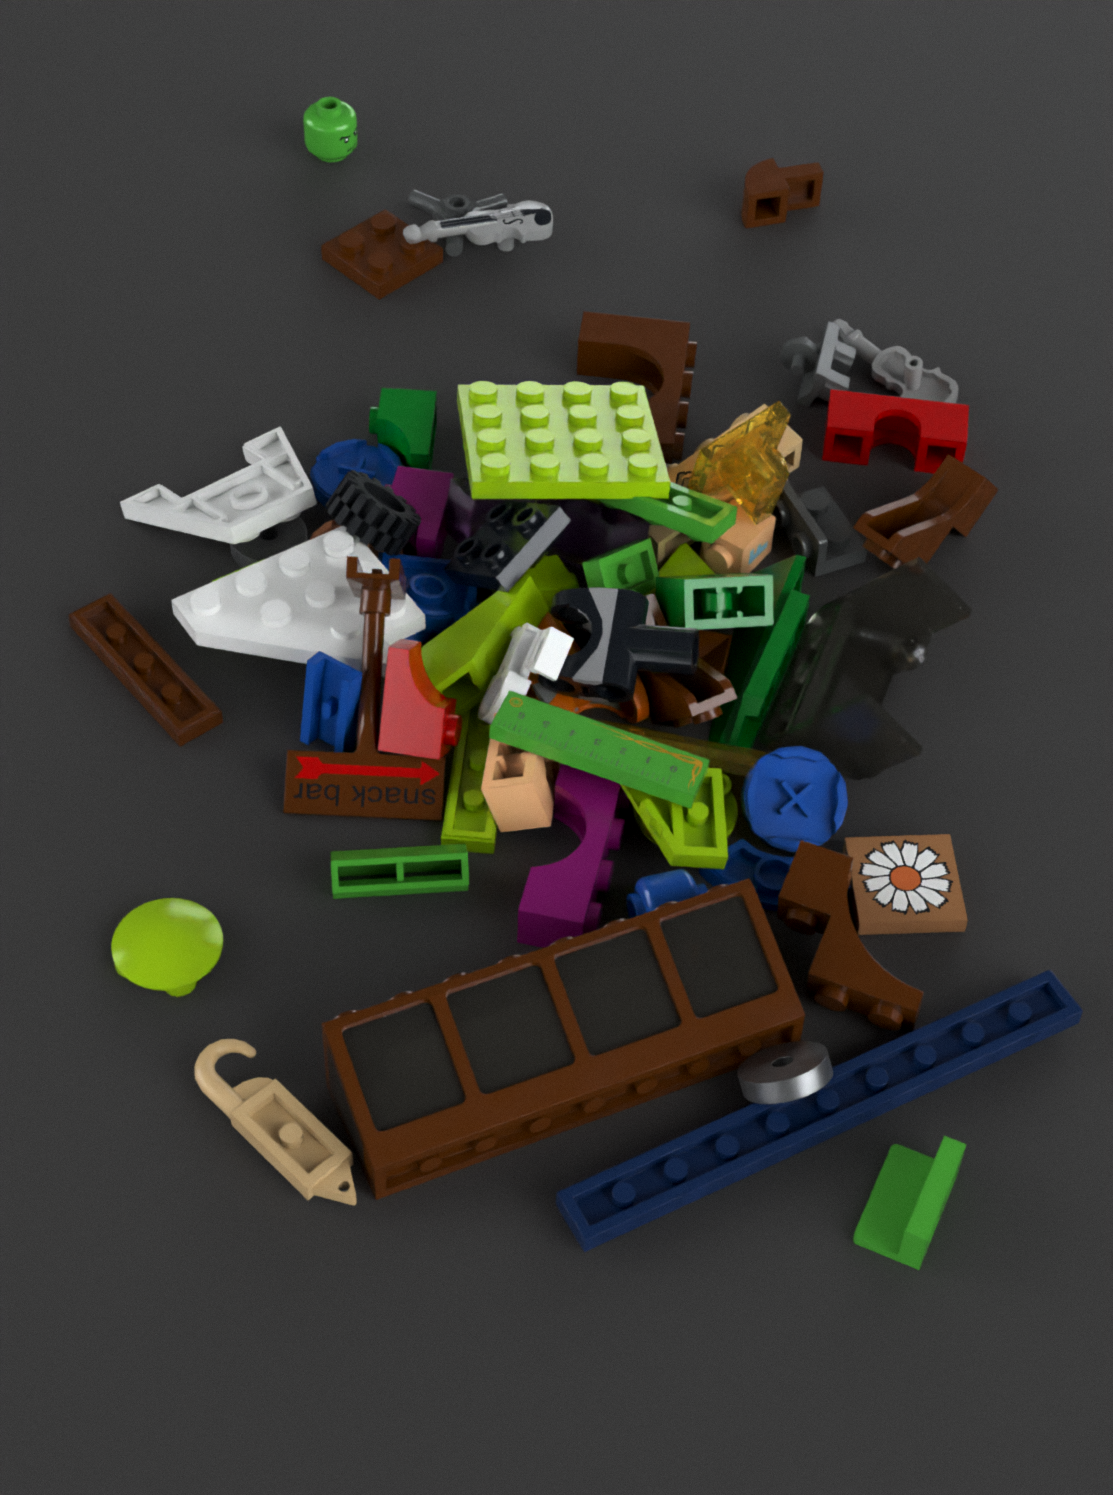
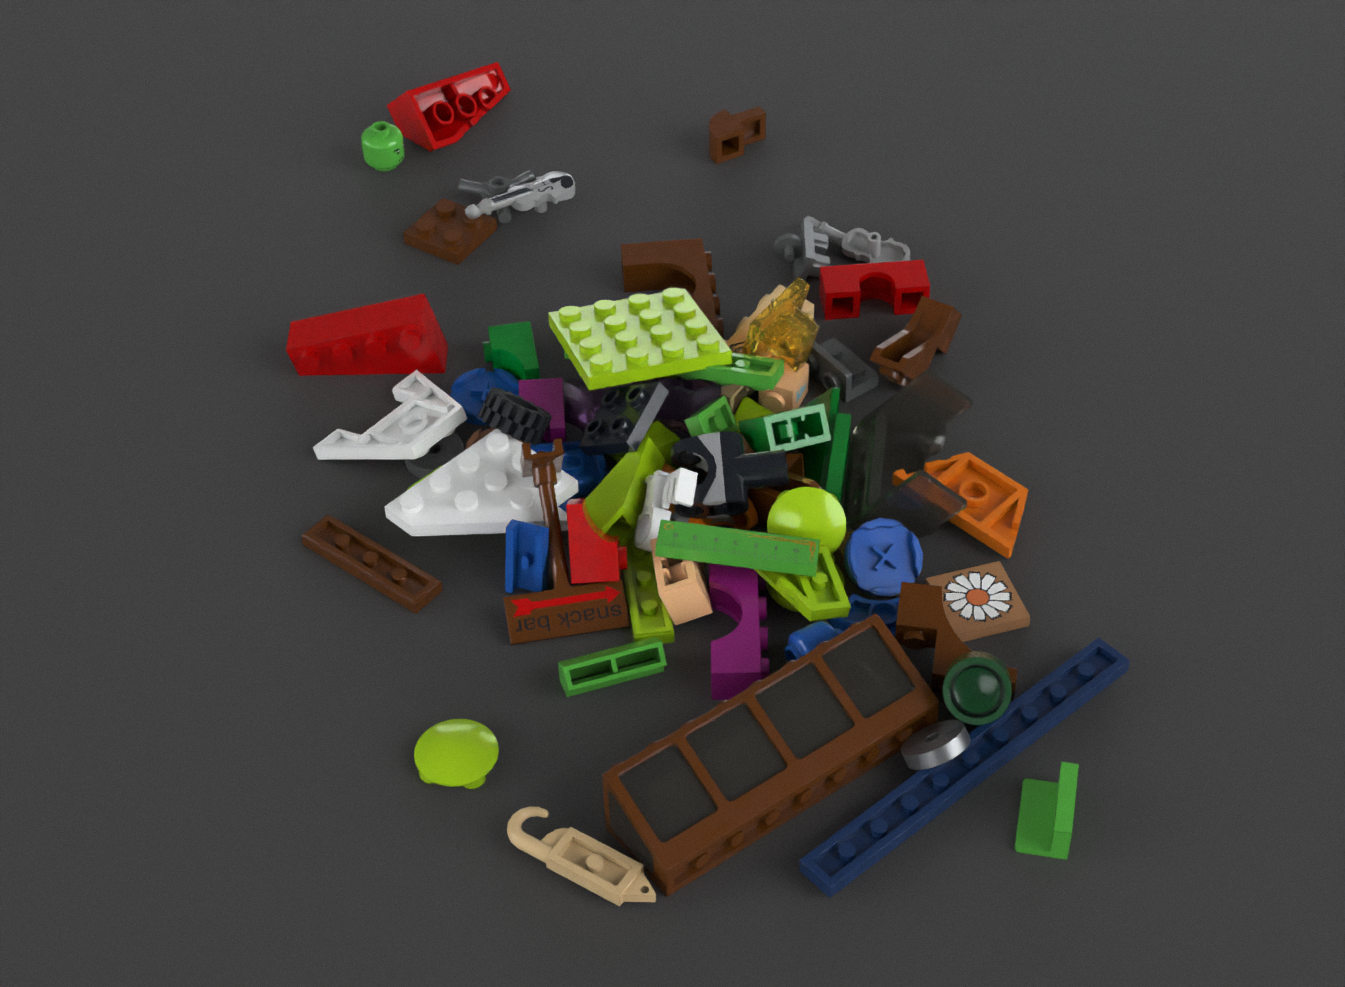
camera: 10 degrees left, 5 degrees down
none -> red wedge [286,293,448,376]
none -> red wedge [386,62,511,152]
none -> lime dish [767,487,846,554]
none -> orange wing [892,452,1028,559]
none -> dark green piece [943,651,1012,725]

